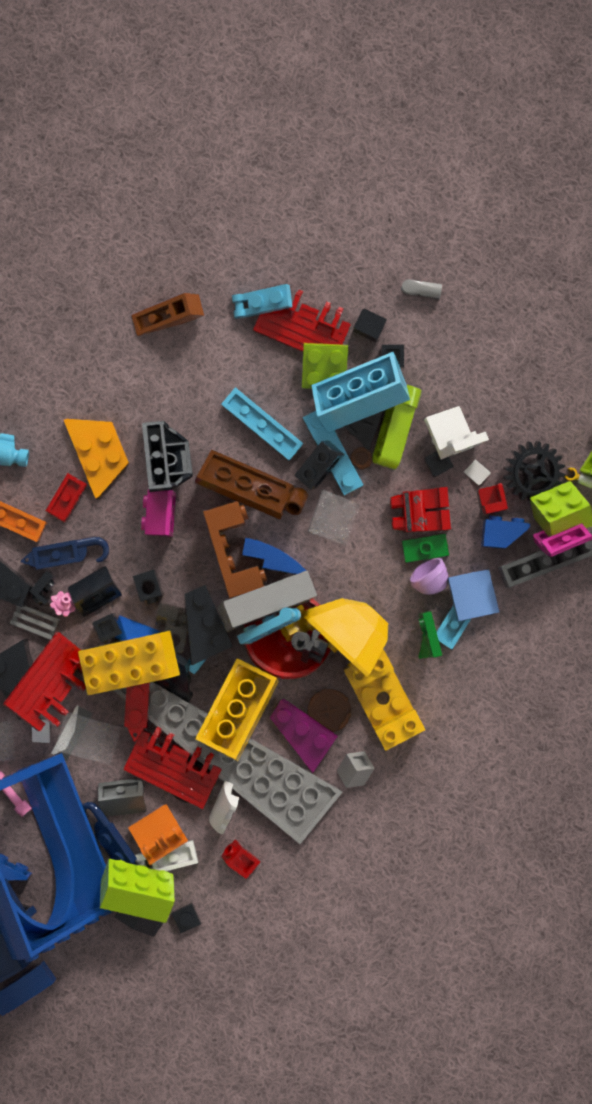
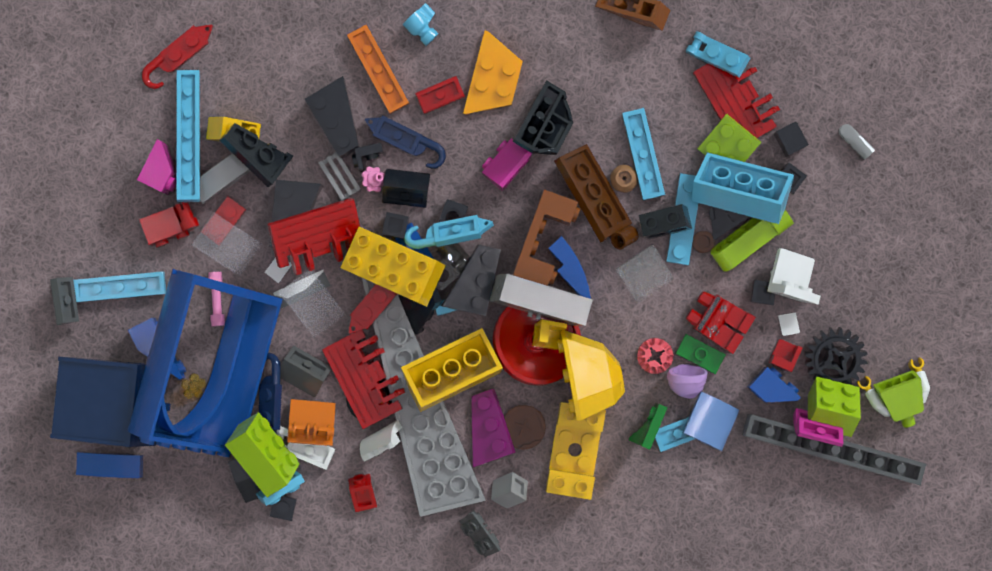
camera: 30 degrees right, 0 degrees up
medium azure plate [237,608,301,644] -> none
black hips [291,629,329,664] -> none
none -> clear yellow plant [181,373,206,399]
none -> medium azure plate [256,471,305,506]
none -> medium azure plate [404,215,494,249]
none -> dark grey hinge [459,510,501,557]
none -> medium nougat plate [610,165,638,193]
none -> coral gear [637,338,674,374]

